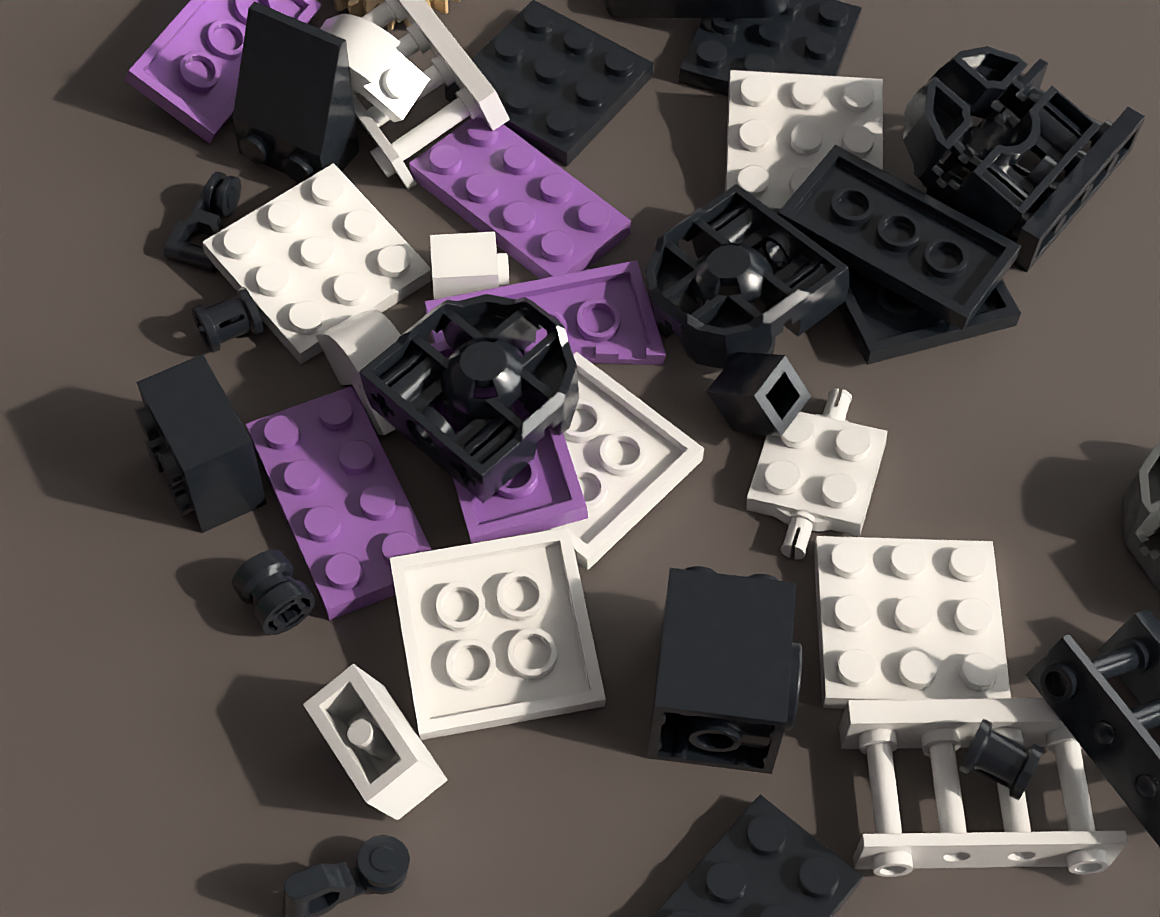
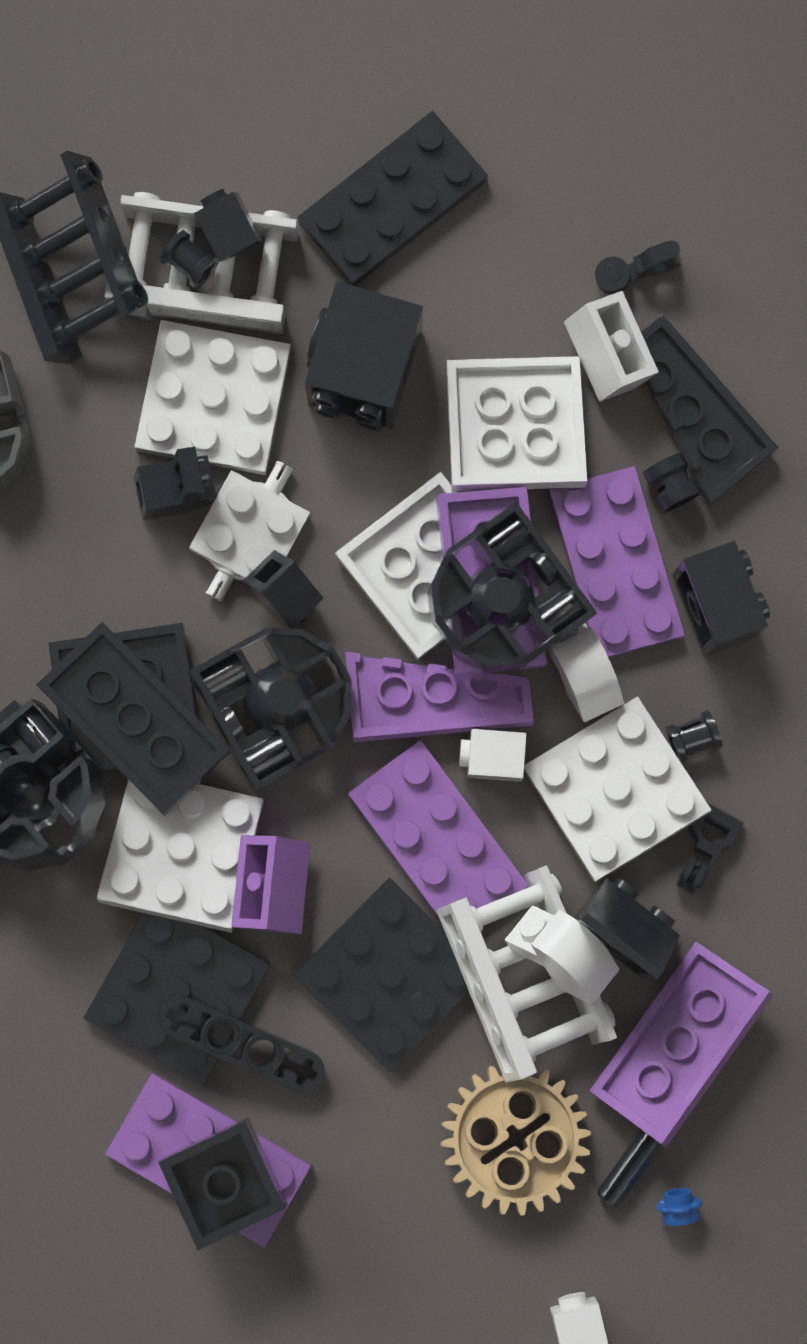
camera: 170 degrees left, 25 degrees up
none -> black brick [134,446,217,520]
none -> black brick [194,188,263,262]
none -> medium lavender brick [231,835,311,934]
none -> black wing [641,315,779,507]

